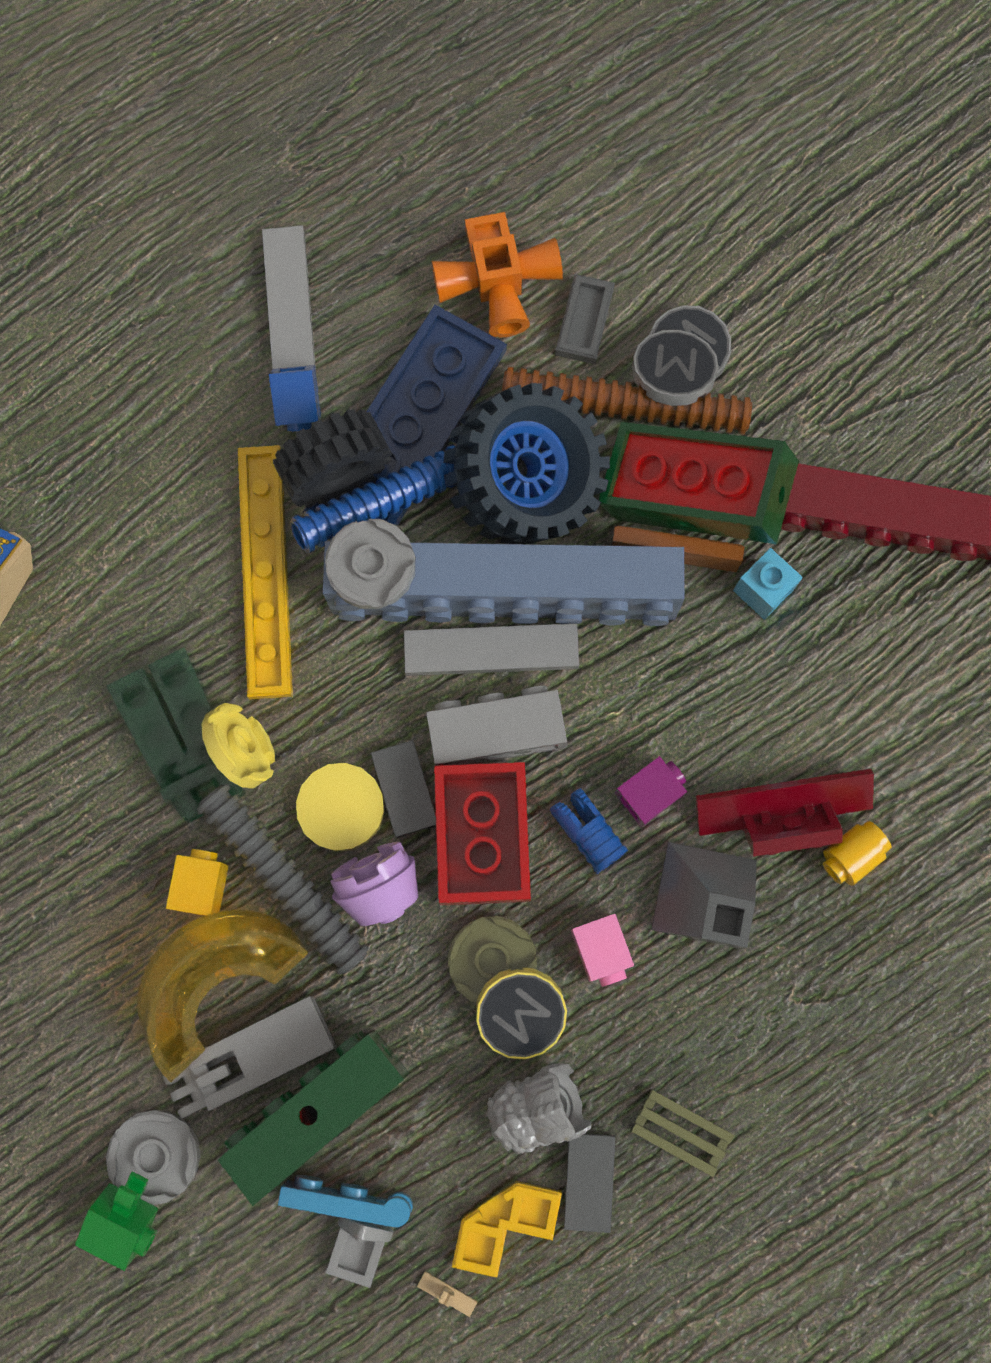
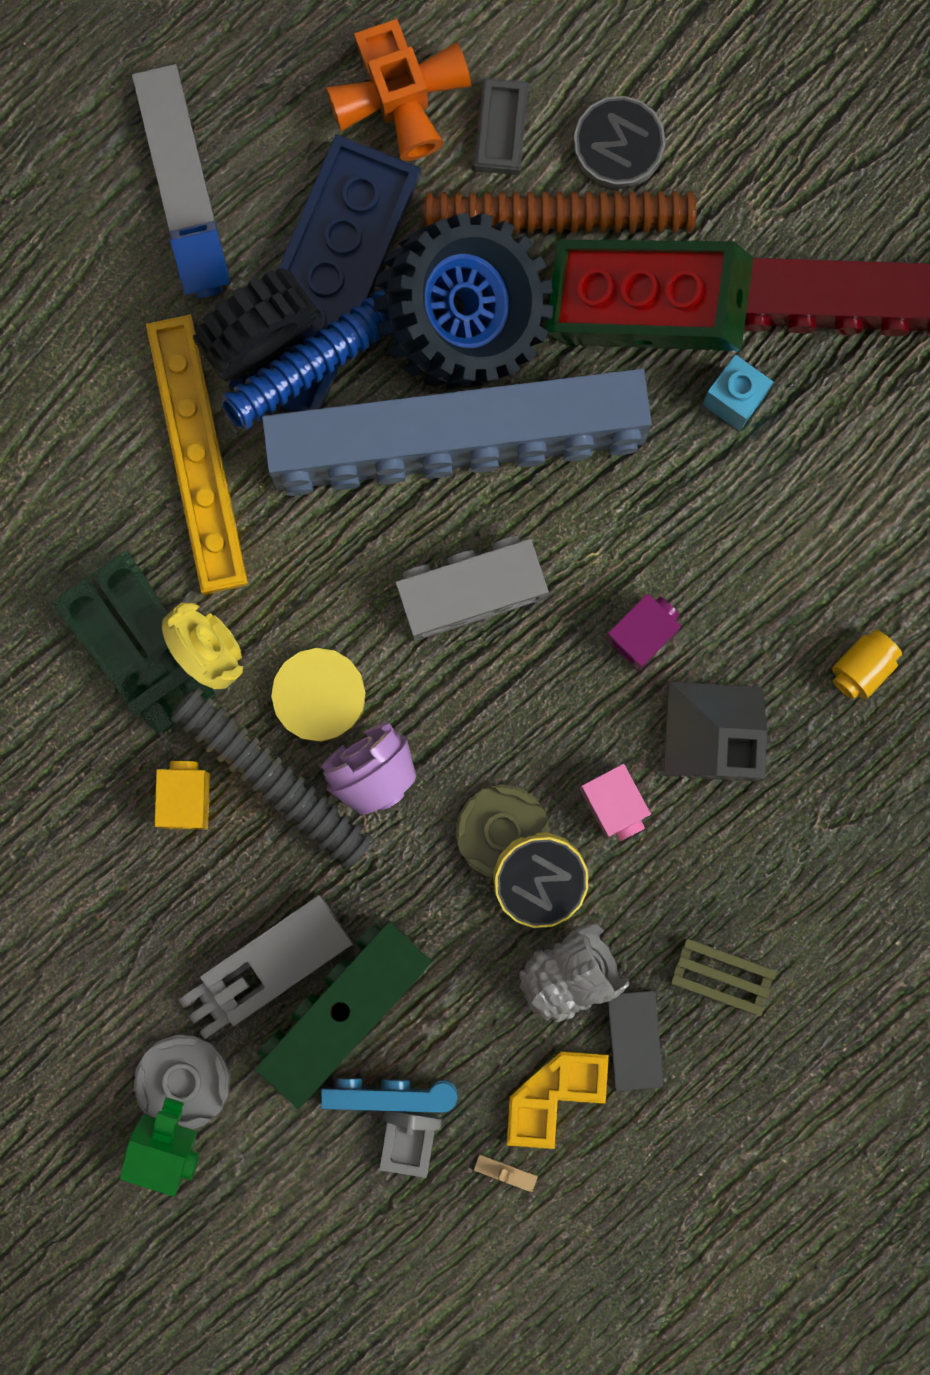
camera: 10 degrees left, 5 degrees up
clear yellow brick [137,910,309,1082] -> none
light grey tile [325,519,416,609] -> none
dark grey tile [371,740,436,838] -> none
light grey tile [404,624,579,676] -> none
red brick [434,762,531,905] -> none
blue hinge [550,788,629,874] -> none
dark orange tile [611,525,745,572] -> none
tile [632,330,718,406] -> none
dark red bracket [696,769,874,857] -> none

